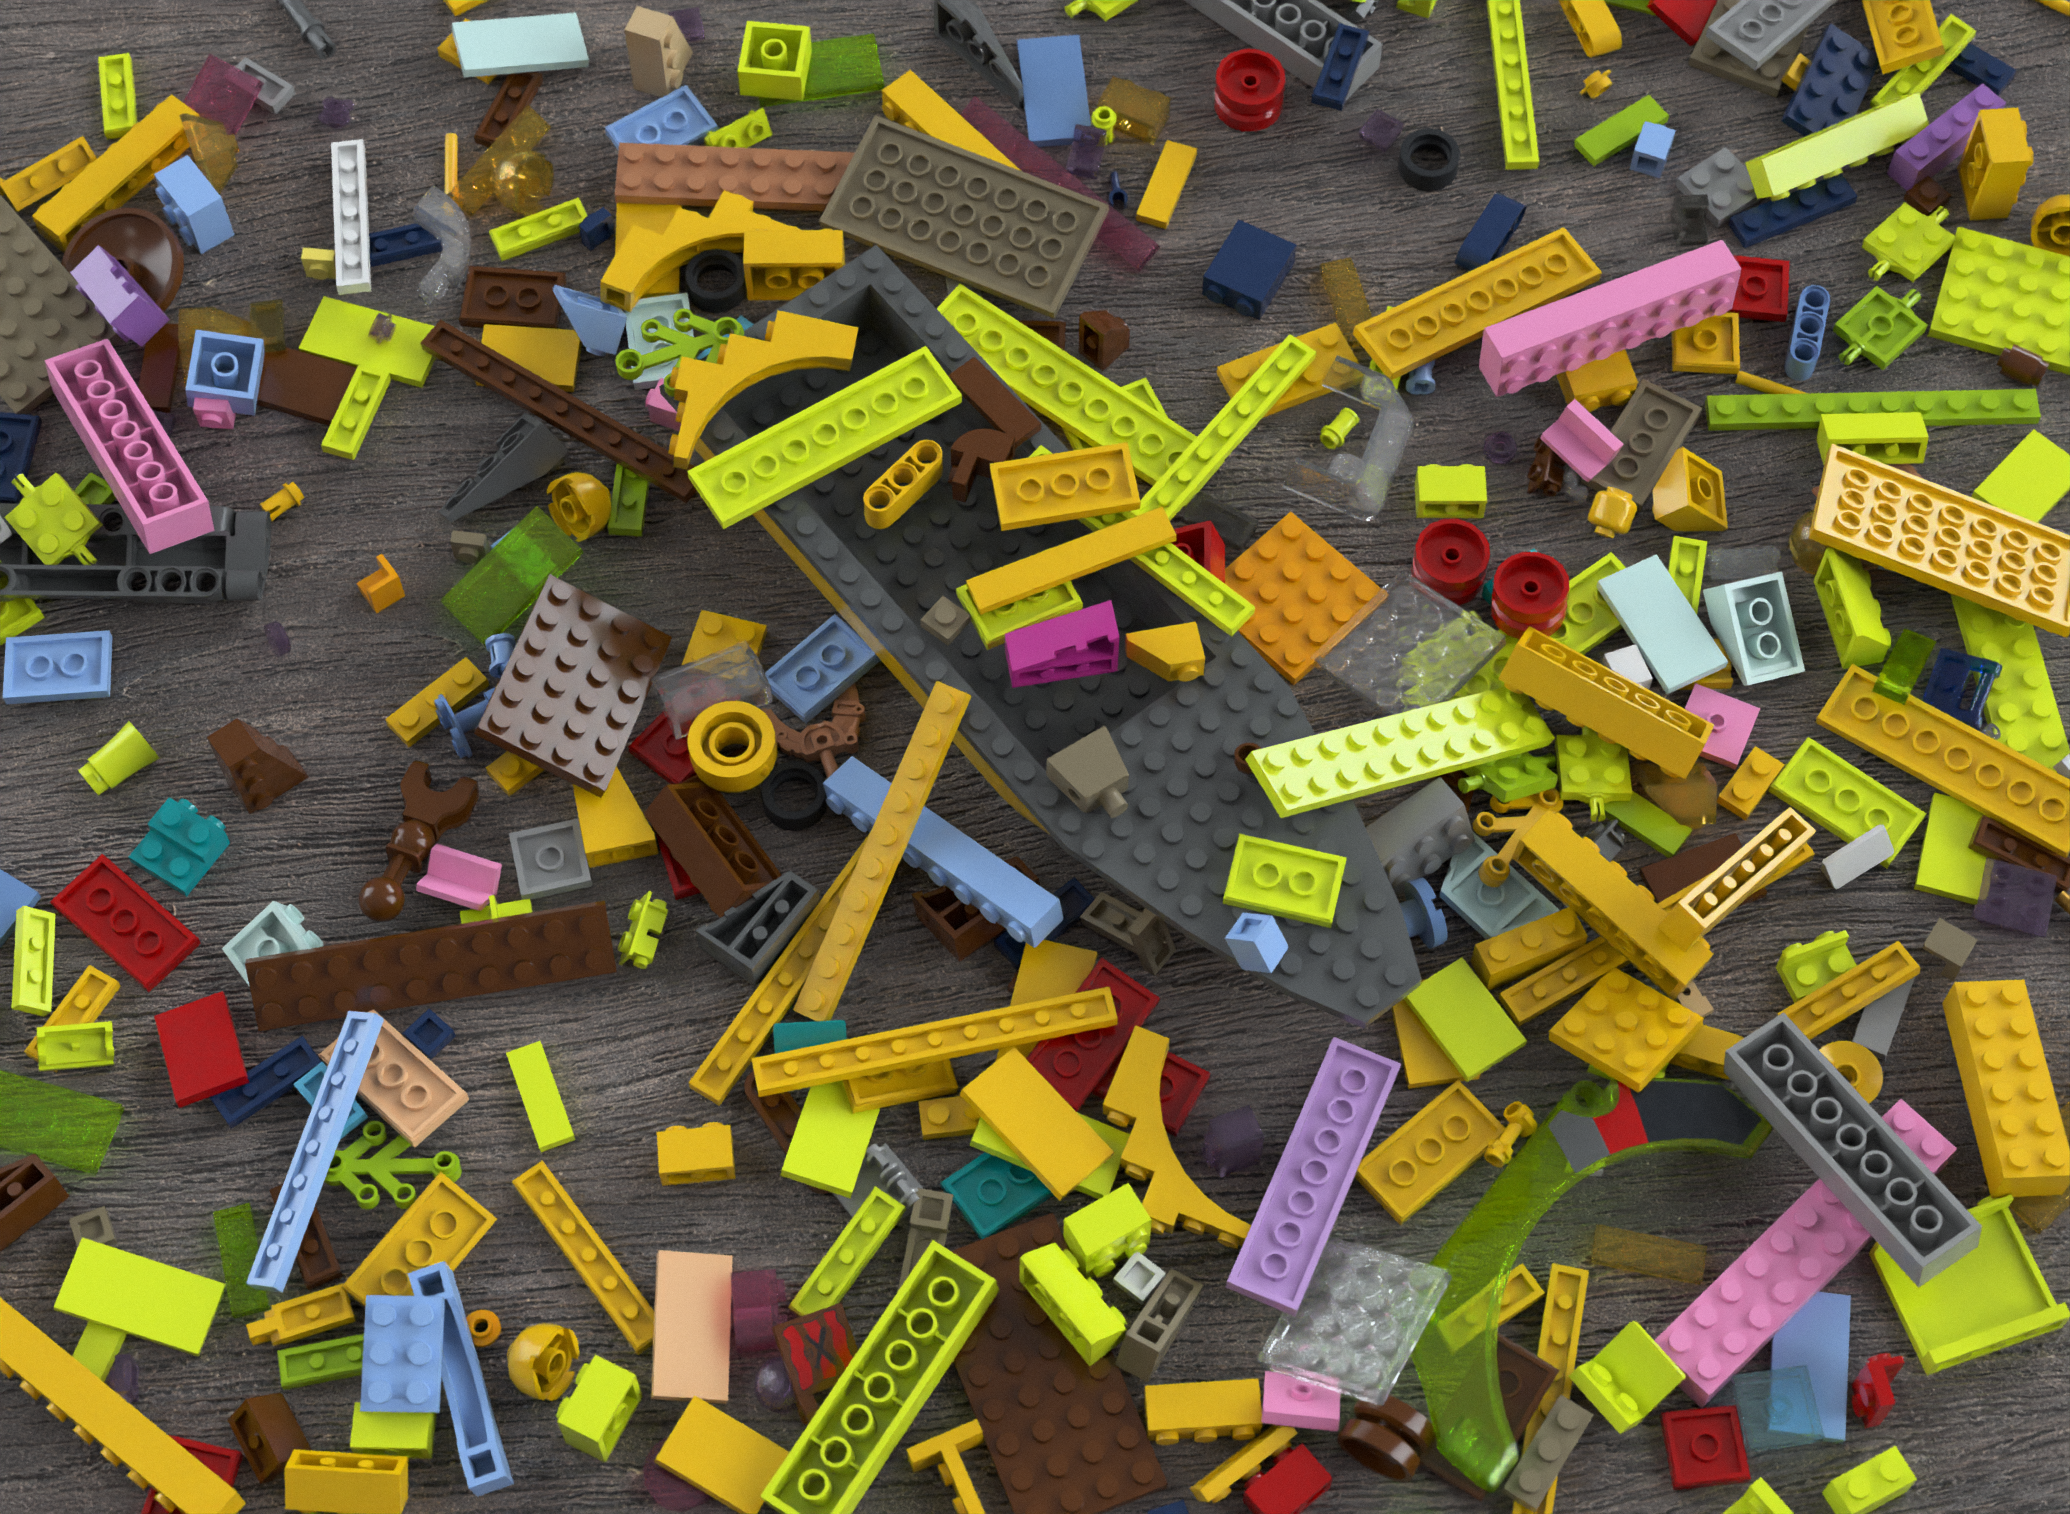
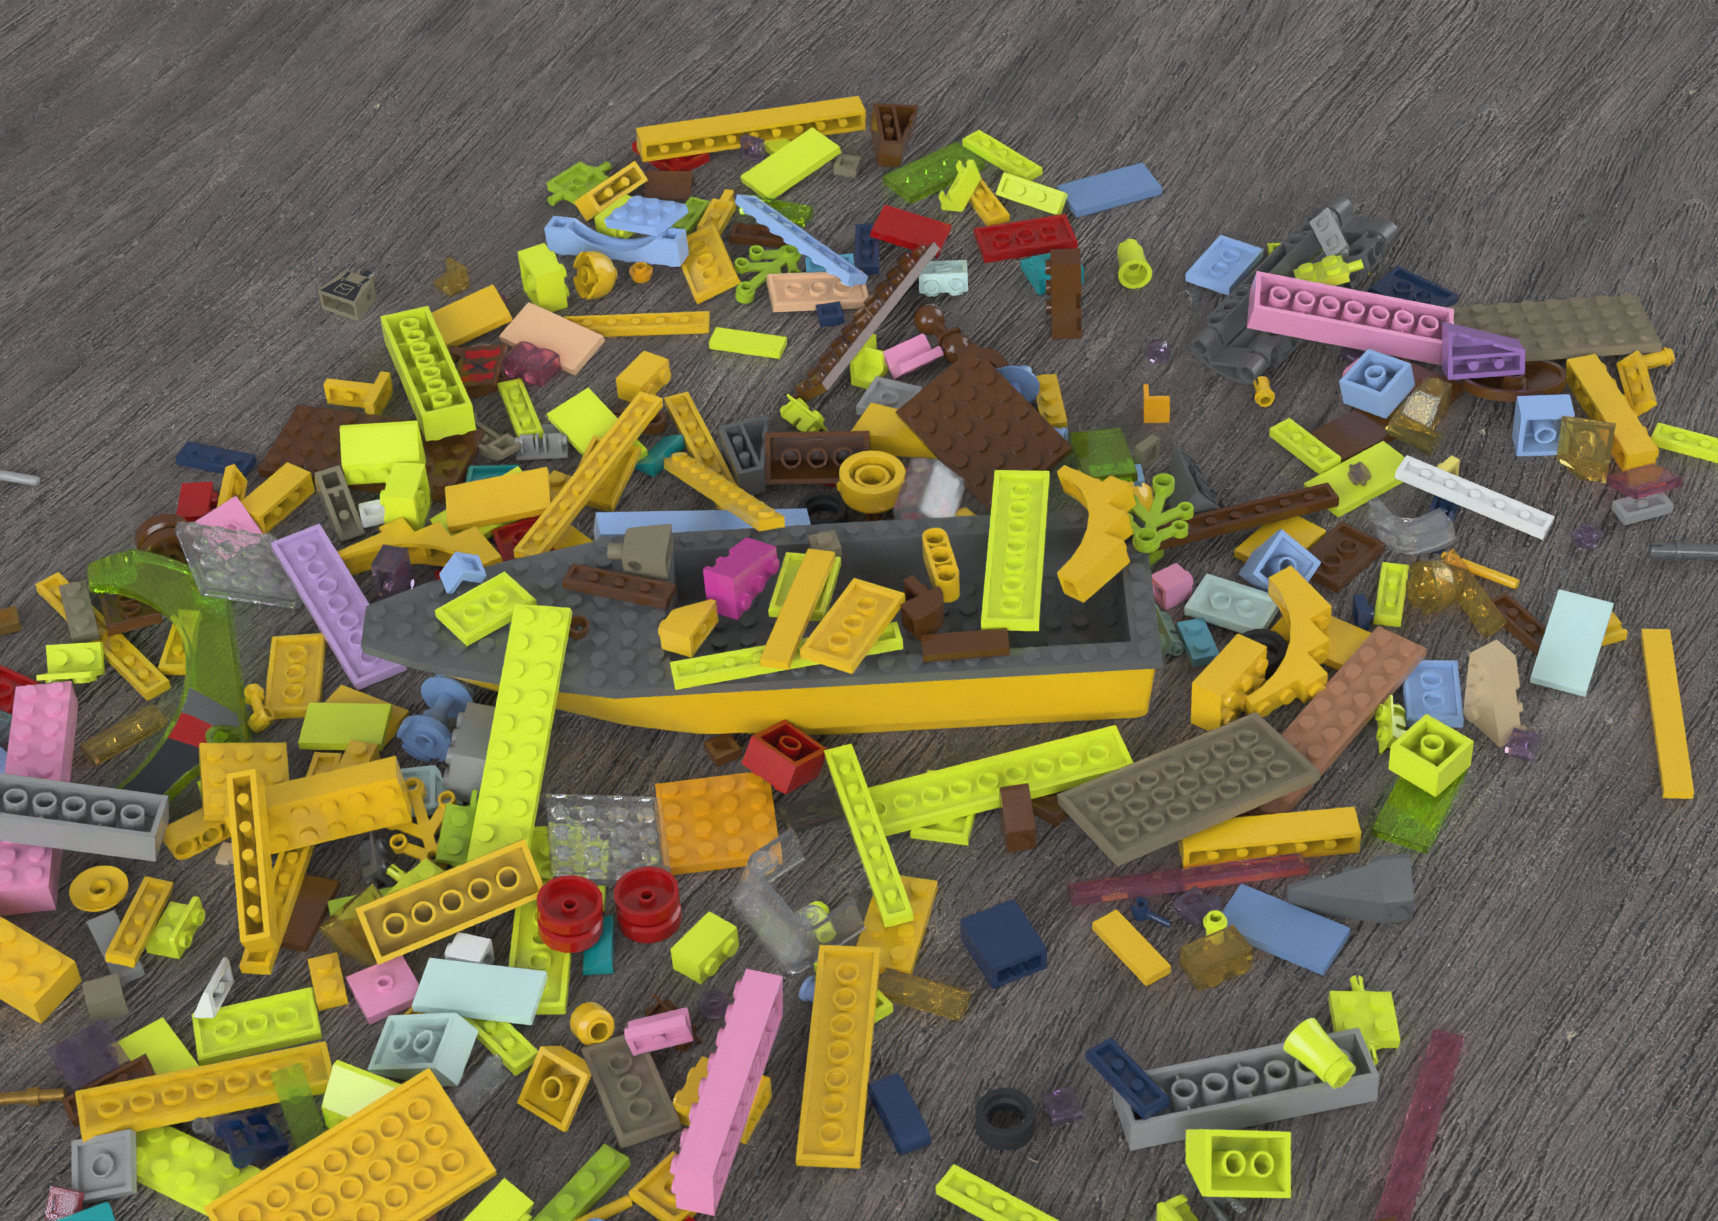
camera: 130 degrees right, 20 degrees down
red wheel [1214,49,1285,132] -> none
none -> reddish brown tile [562,563,677,610]

